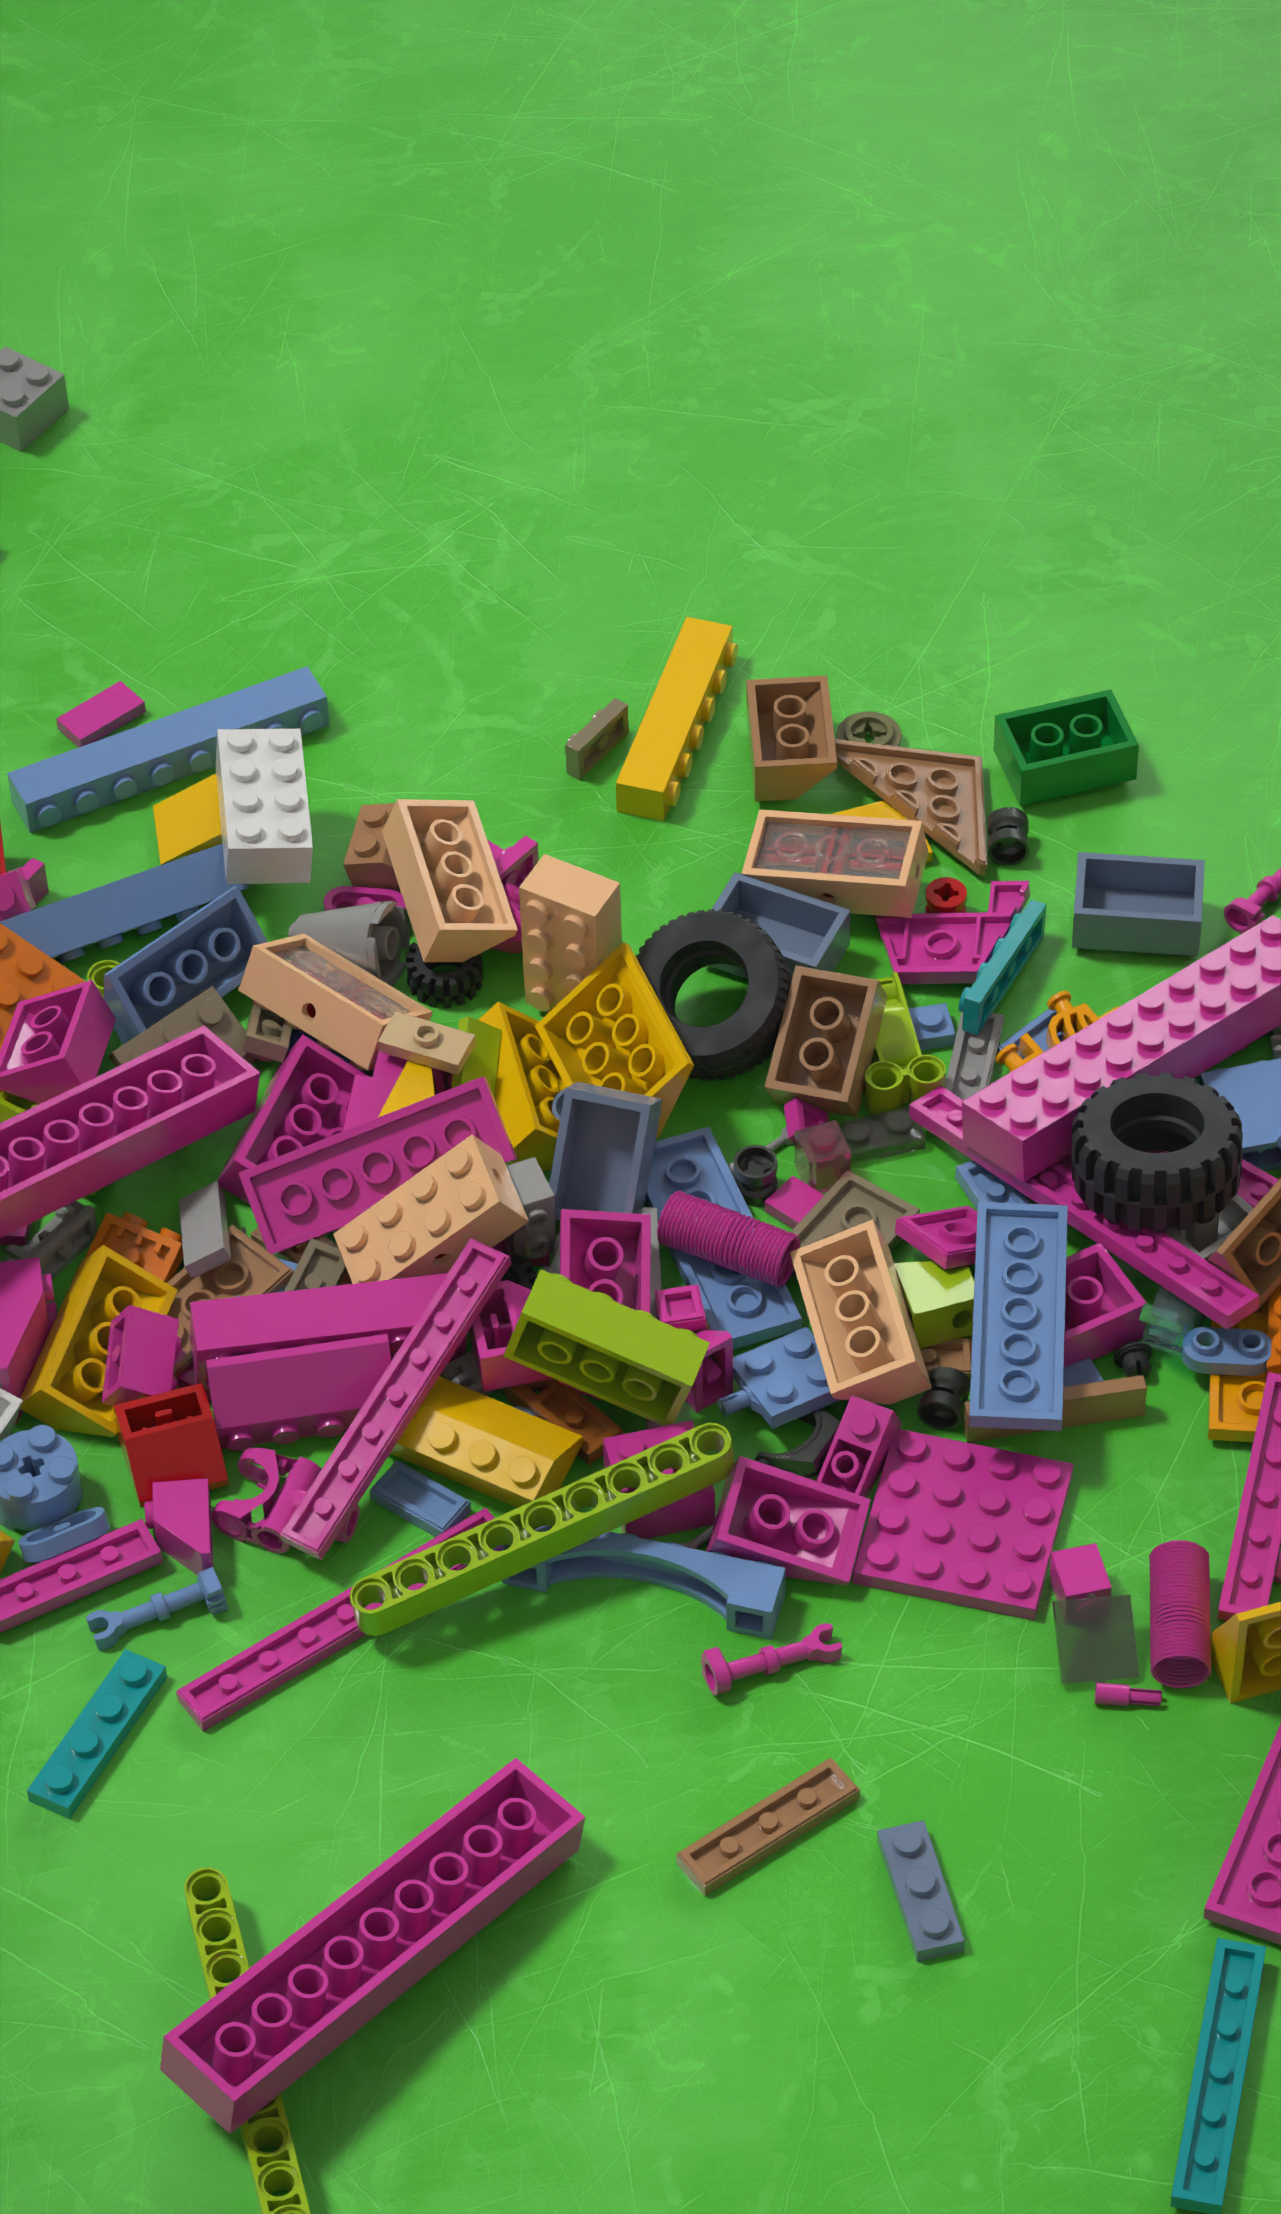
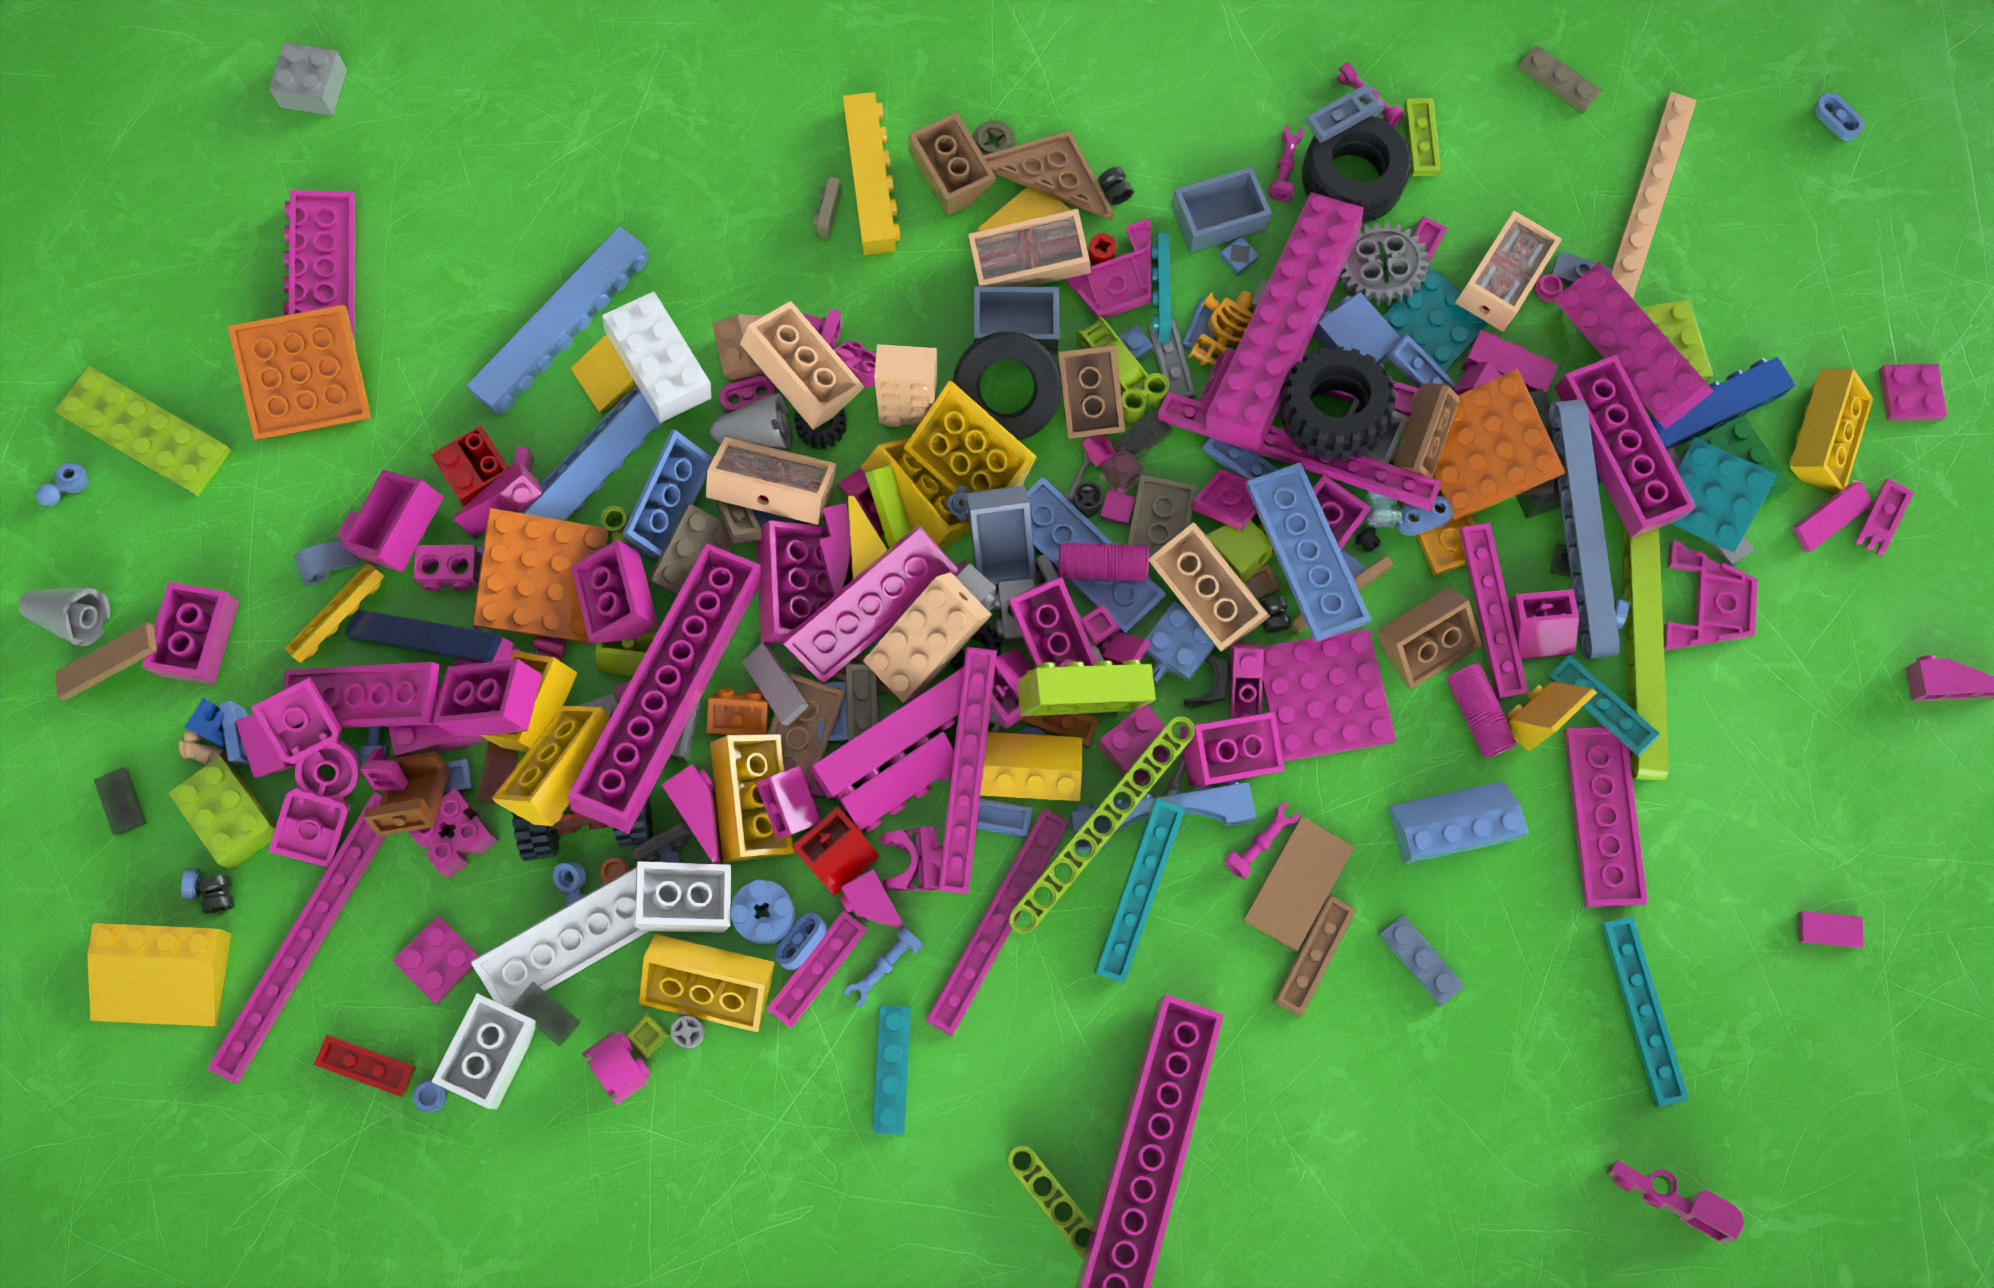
camera: 30 degrees left, 25 degrees up
dark pink tile [56,681,146,747] -> none
tan plate [378,1011,476,1075] -> none
green brick [993,689,1139,806] -> none
dark pink brick [1049,1543,1112,1624] -> none
clear smoke piece [1052,1593,1139,1684] -> none
dark pink pin [1095,1682,1162,1706] -> none
none -> teal plate [1094,798,1185,983]
none -> medium blue tile [1220,236,1259,276]
none -> medium nougat tile [1243,817,1355,952]
none -> medium nougat slope [1377,587,1482,689]
none -> medium blue slope [1388,781,1529,864]

